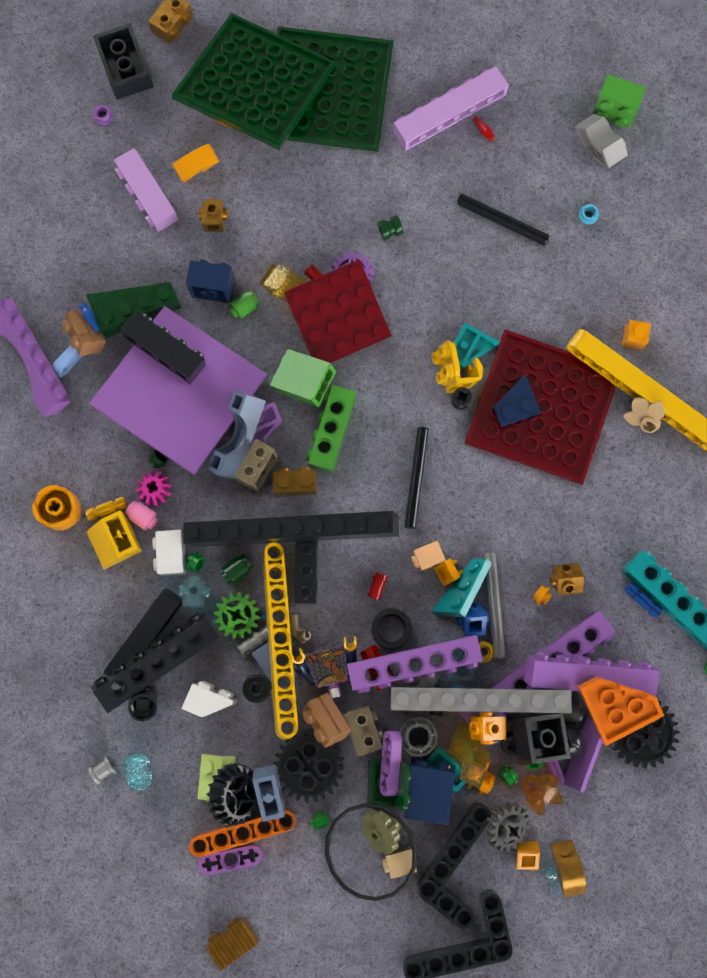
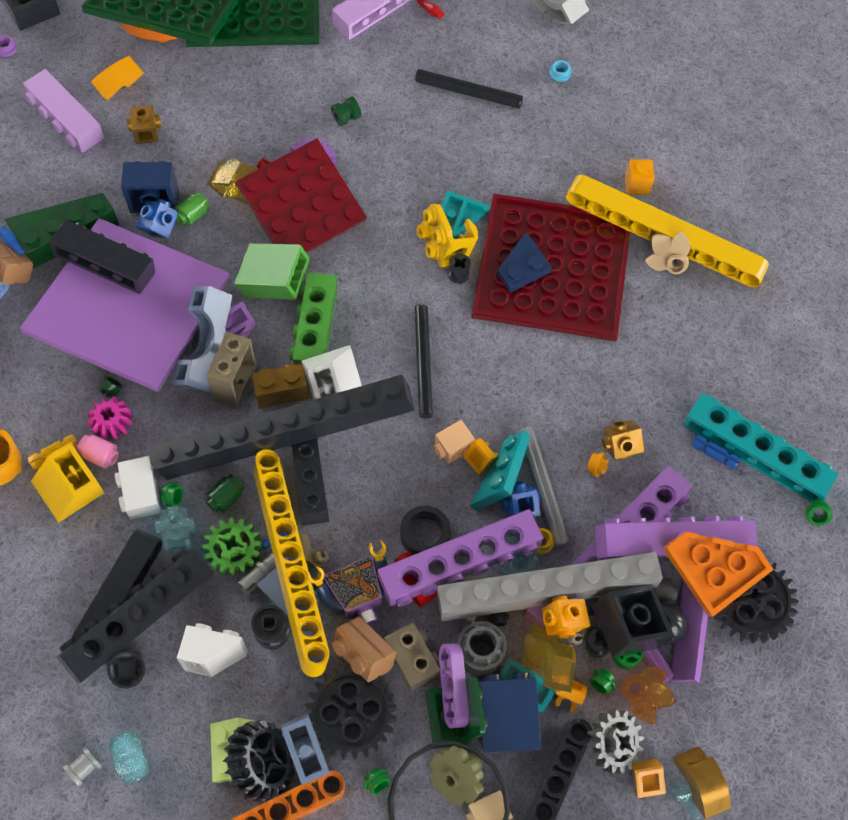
camera: 15 degrees left, 15 degrees down
red pin [367,572,388,600] -> none
none -> blue brick [136,199,178,239]
none -> white slope [301,345,362,400]

